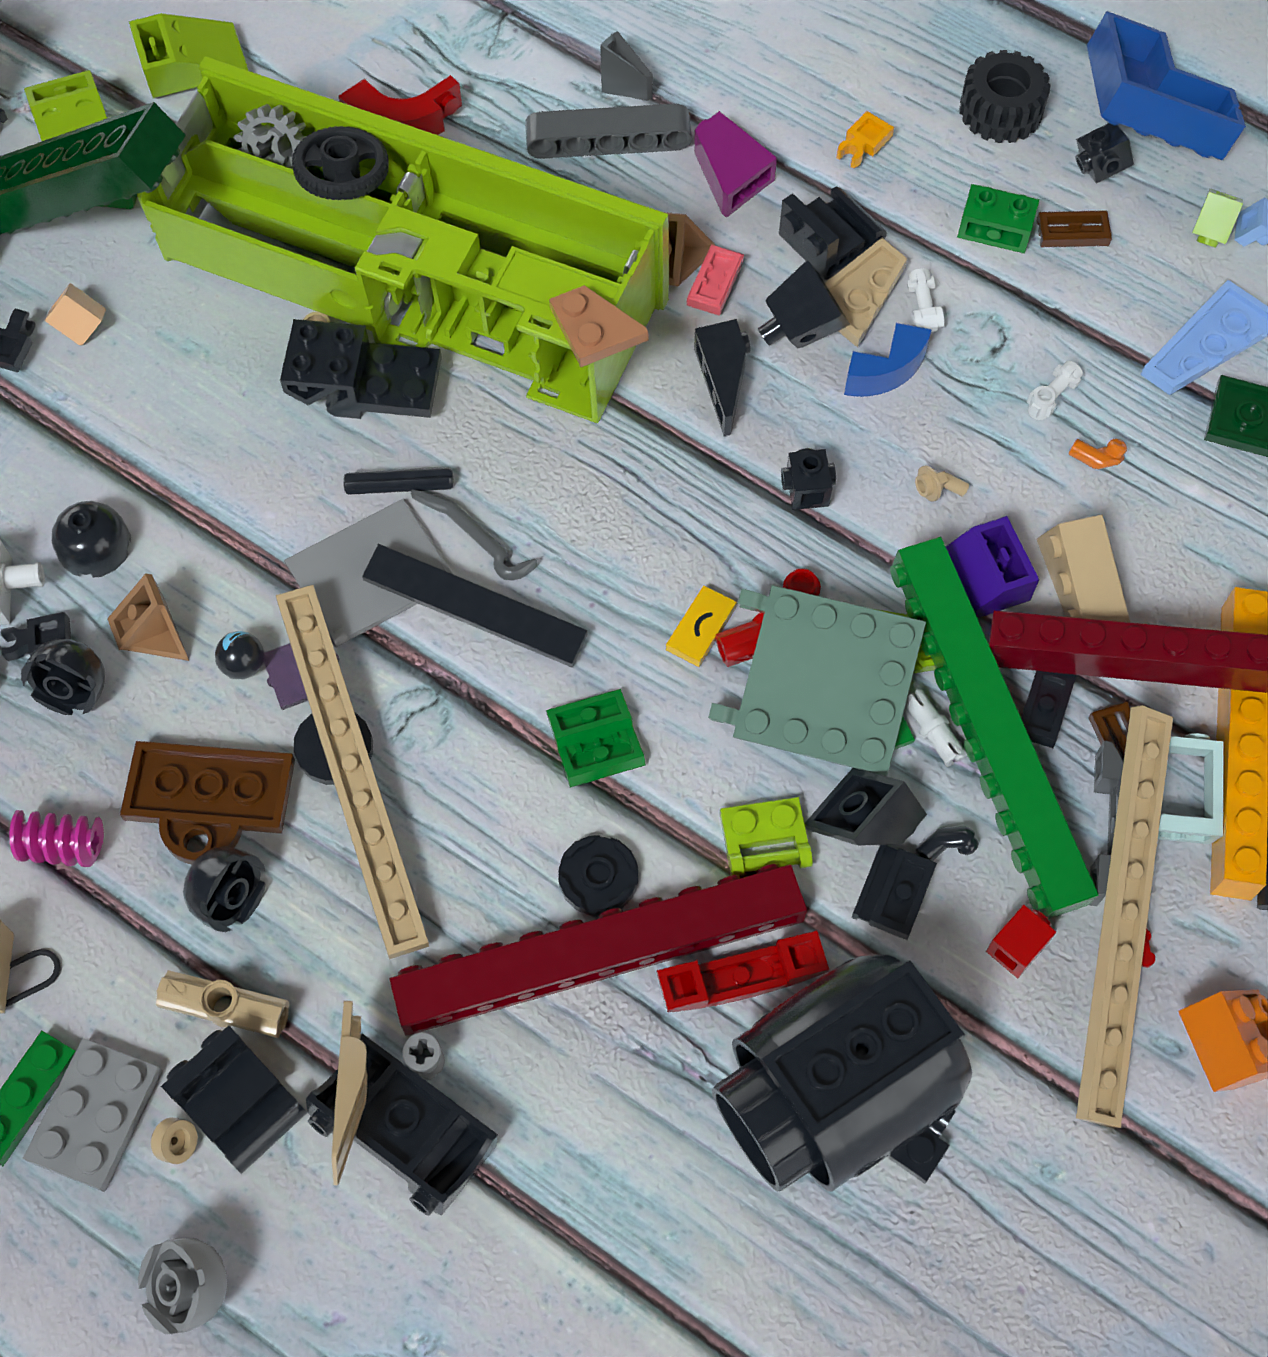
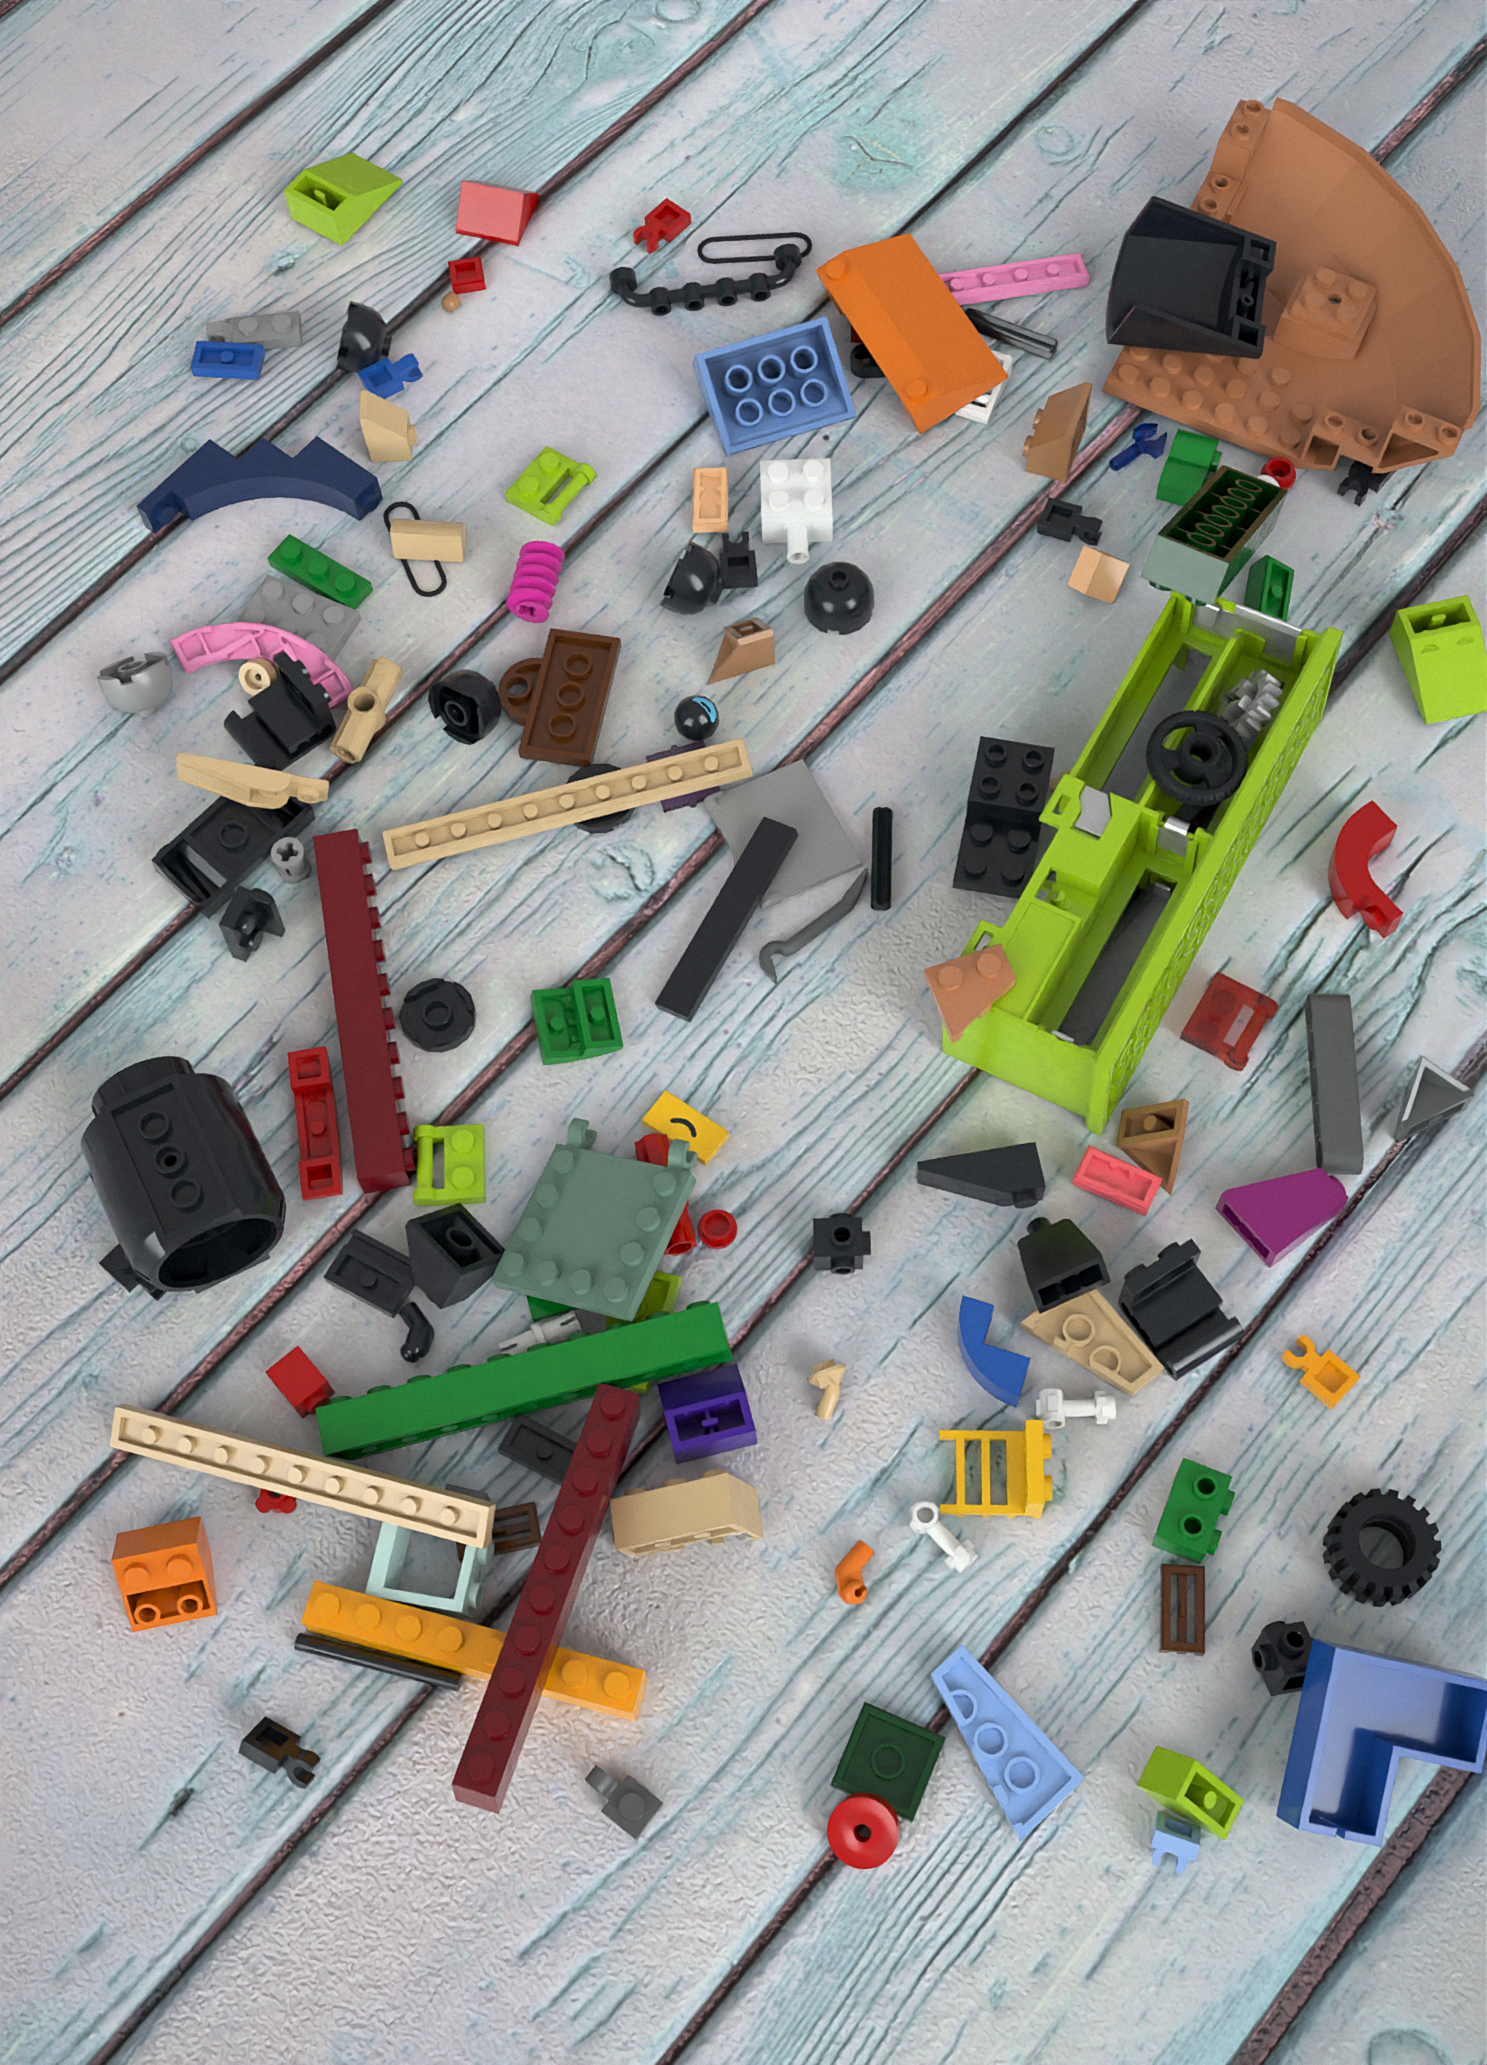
camera: 100 degrees right, 0 degrees up
lime slope [24,70,107,141] -> none
none -> bright pink tile [170,622,355,711]
none -> black bracket [219,886,286,962]
none -> yellow plate [939,1420,1052,1518]

